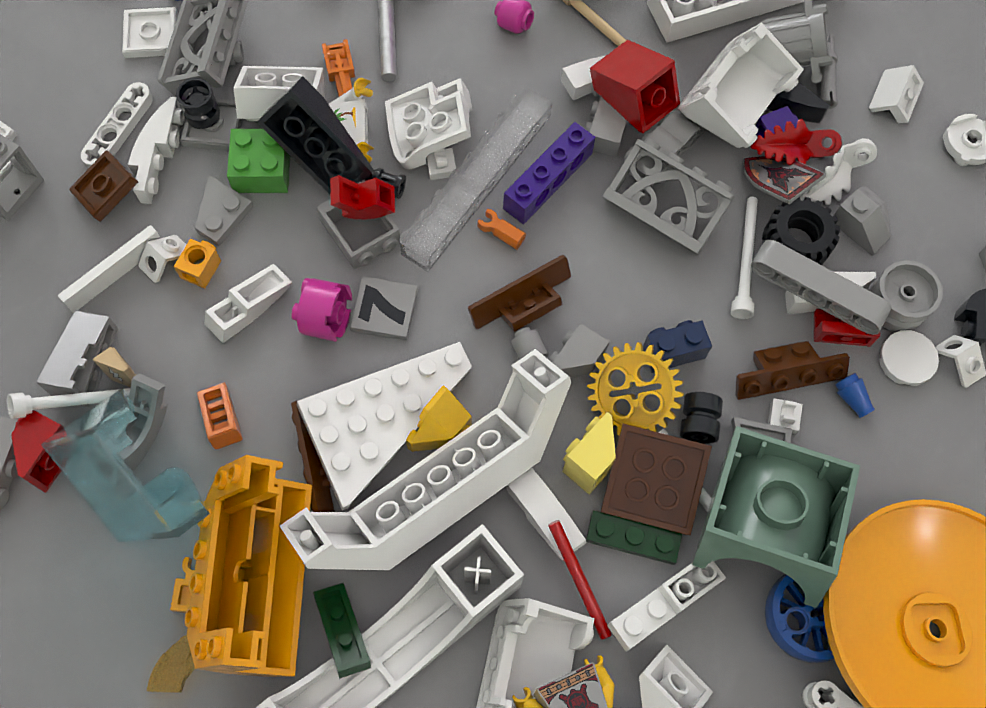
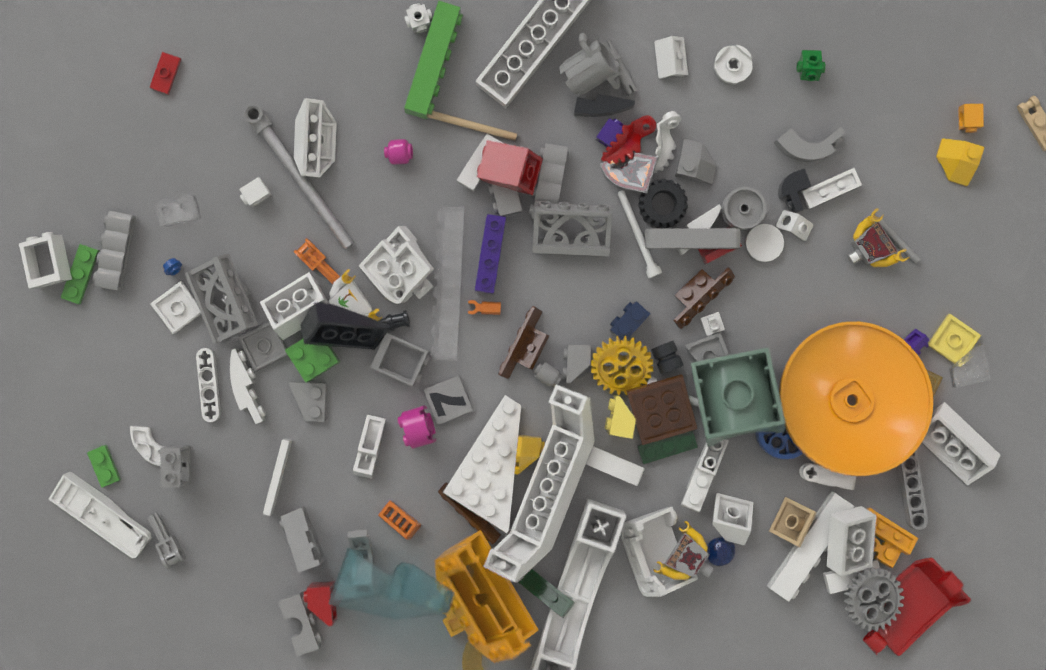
camera: 25 degrees left, 20 degrees up
white piece [7,388,130,419] -> none
reddish brown tile [69,150,138,222] -> none
tan slope [93,347,136,387] -> none
white bracket [138,235,187,283] -> none
light orange brick [173,238,221,289] -> none
black wheel [176,78,220,129] -> none
red brick [330,175,395,220] -> none
red bar [548,520,612,640] -> none
white windscreen [678,22,804,148] -> none
blue cone [835,373,875,418] -> none

